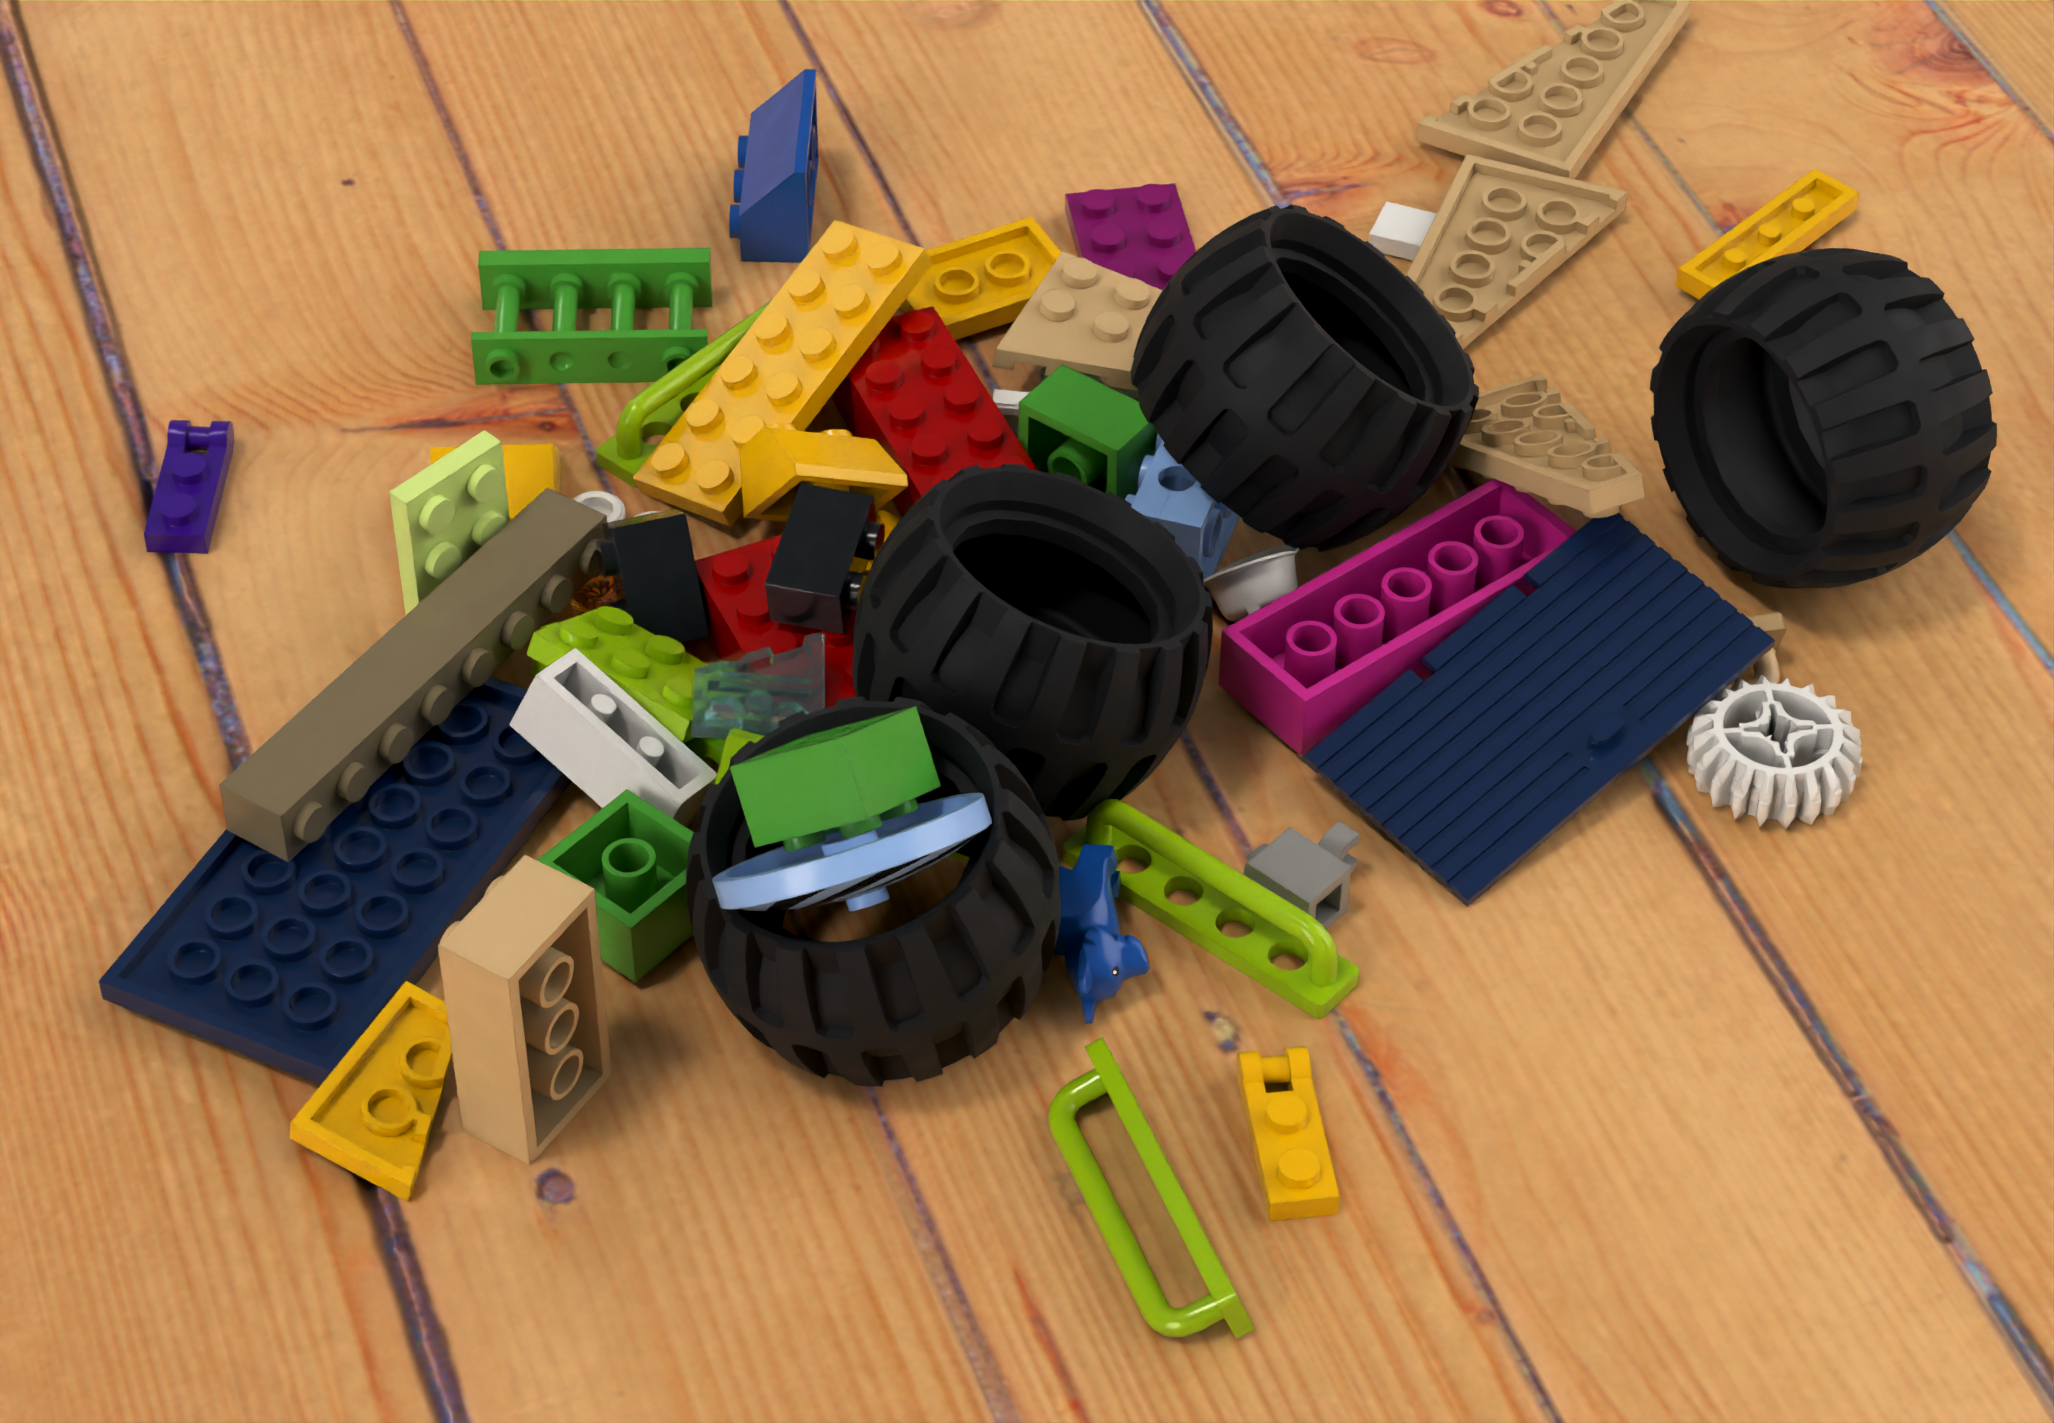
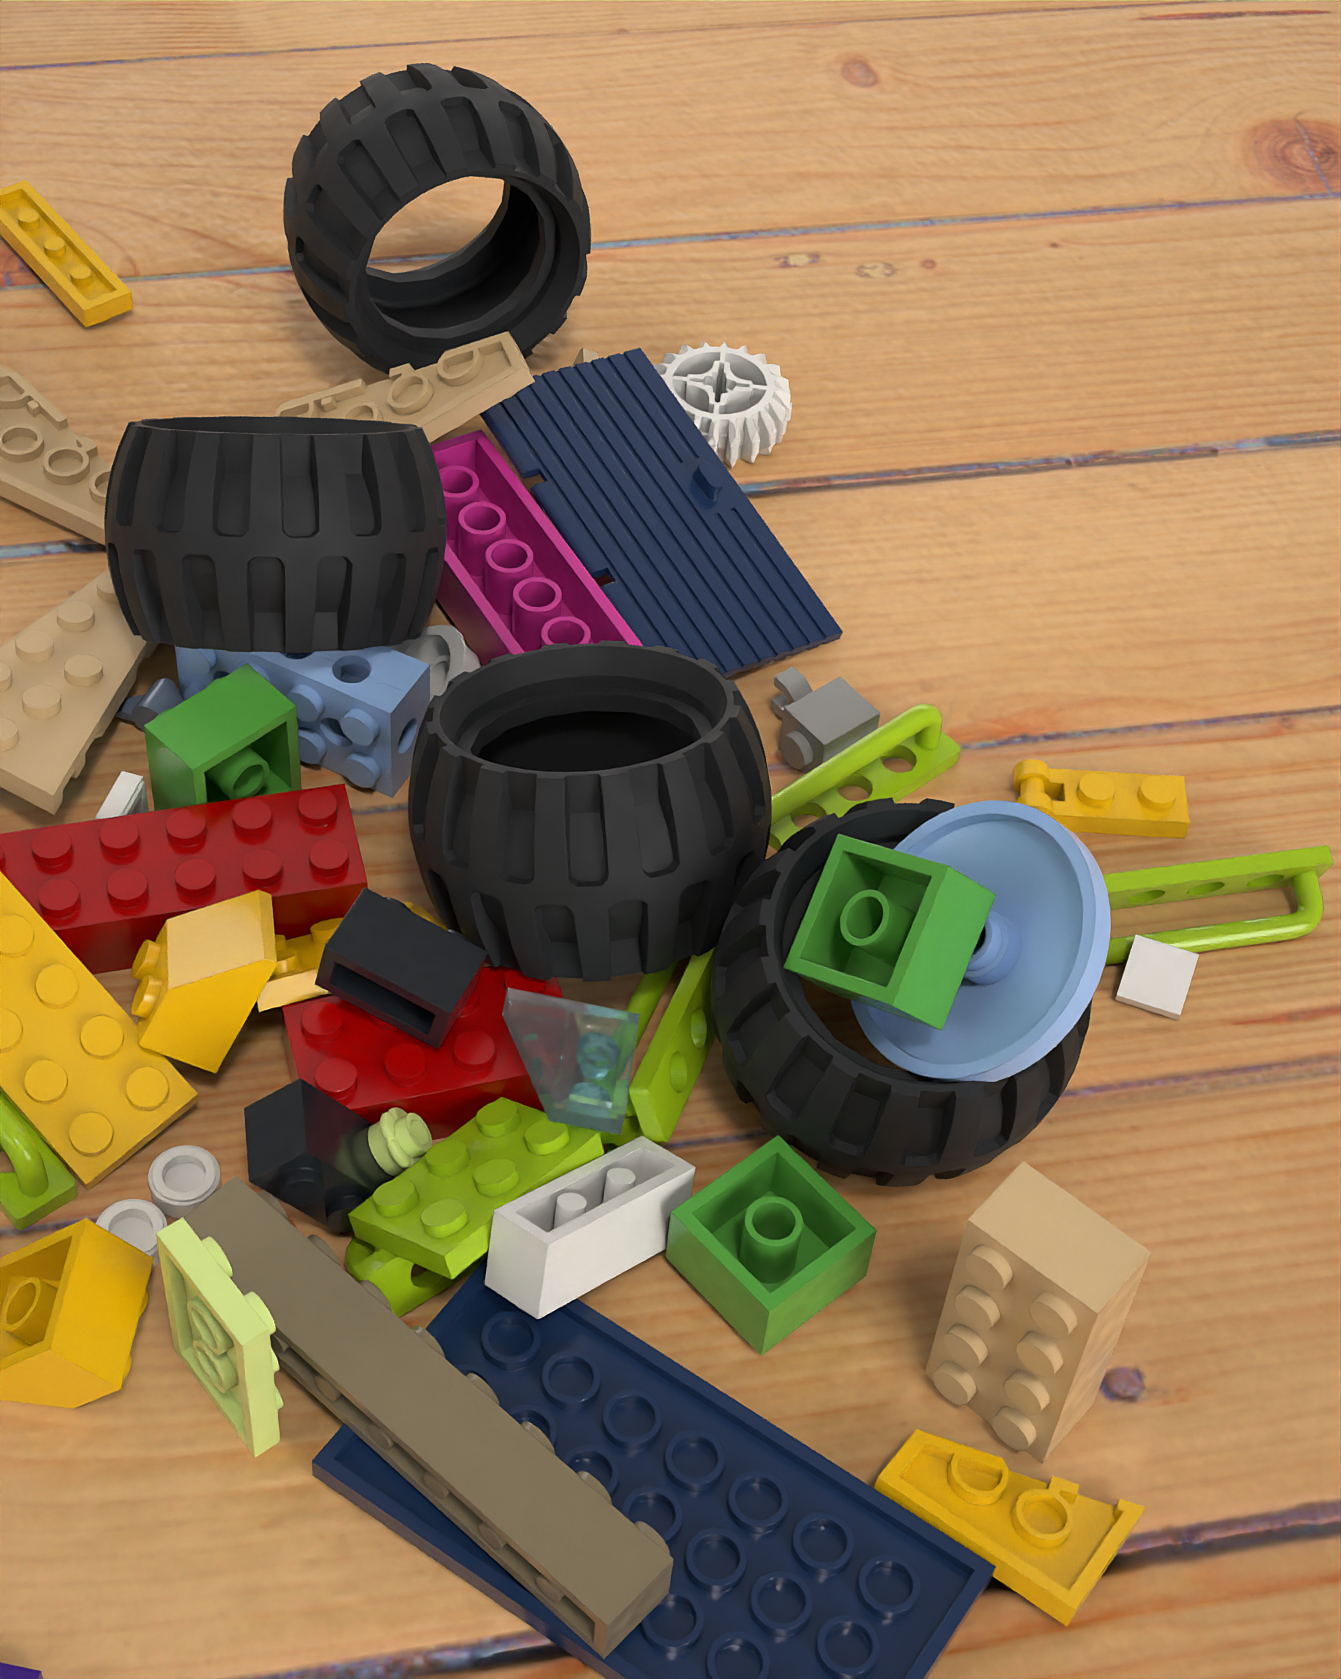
camera: 85 degrees left, 5 degrees up
none -> yellowish green plate [368,1107,432,1176]
none -> white tile [1115,935,1199,1020]

